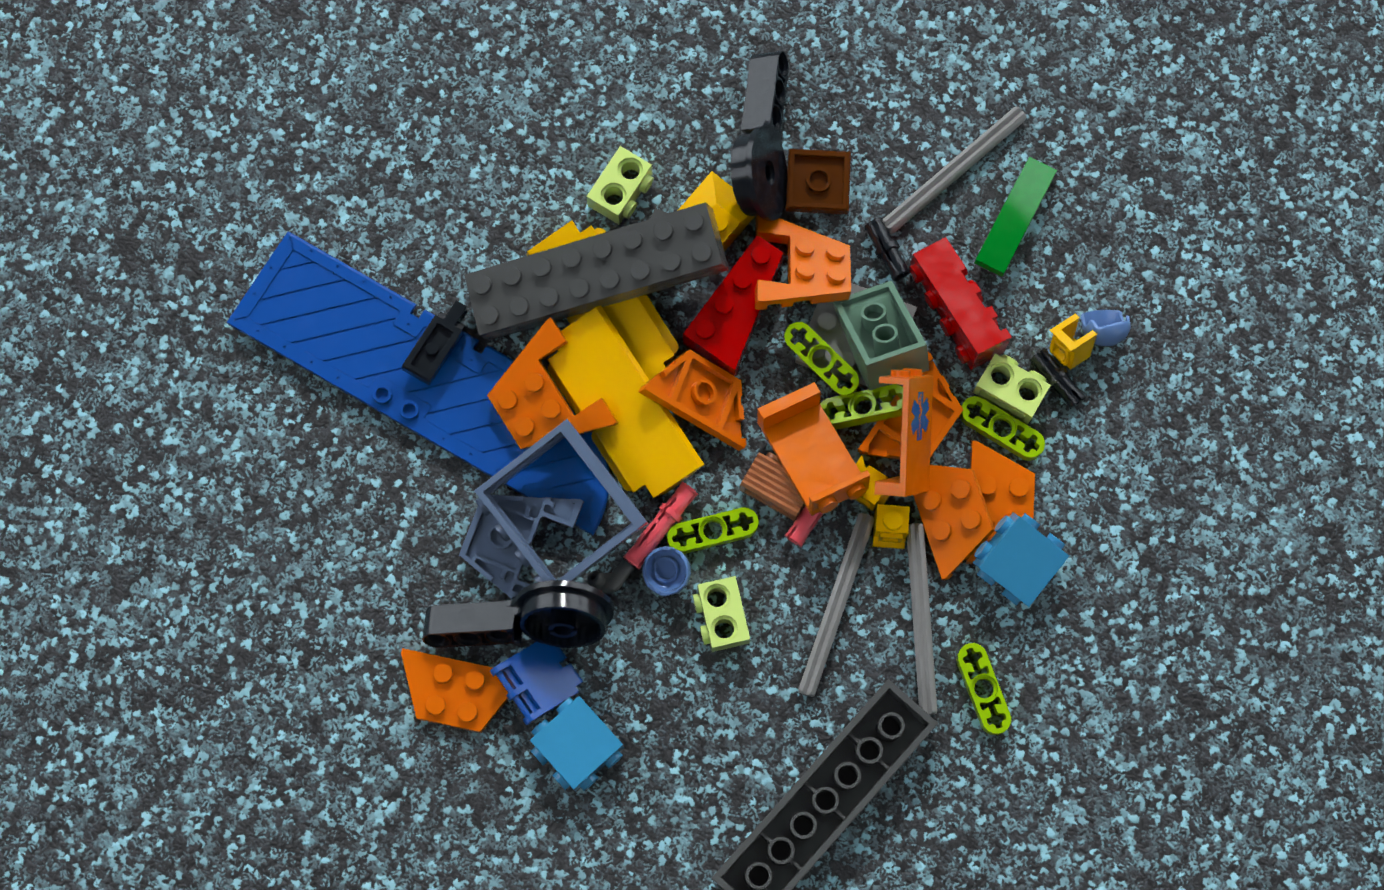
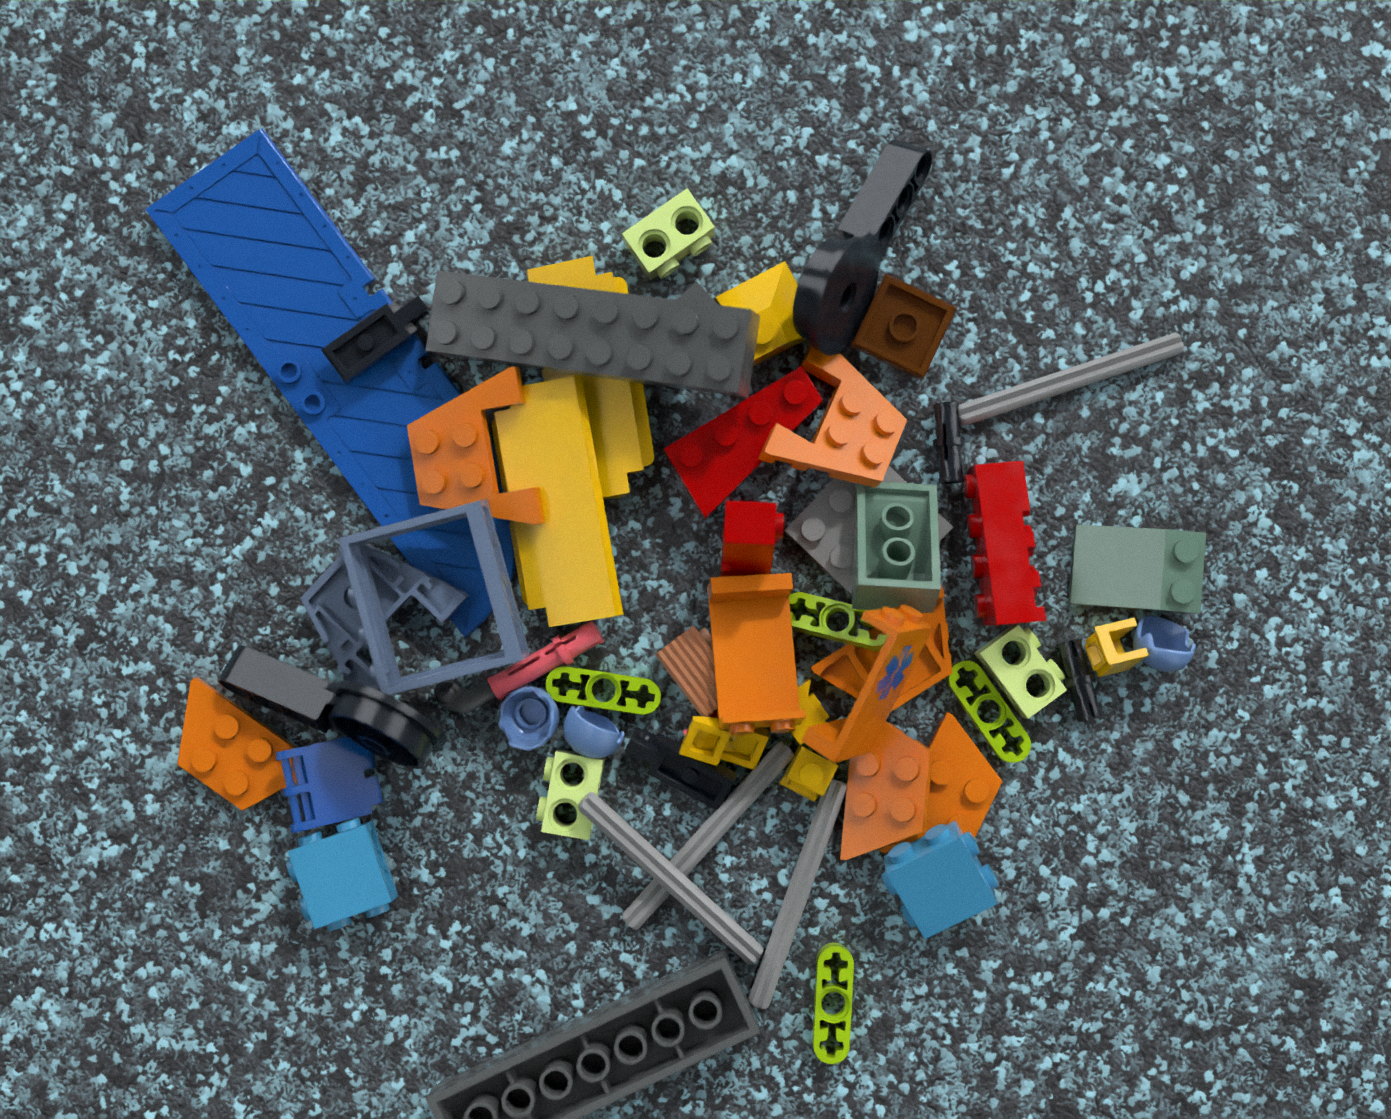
camera: 20 degrees right, 10 degrees up
orange wing [639,350,746,451] -> none
lime beam [784,322,859,395] -> none
green slope [974,157,1057,277] -> none
none -> medium blue hair [563,705,625,759]
none -> light grey axle [578,792,763,965]
none -> black hinge [625,727,738,810]
none -> yellow slope [679,716,769,770]
none -> red wedge [721,501,784,577]
none -> sand green slope [1068,524,1206,614]

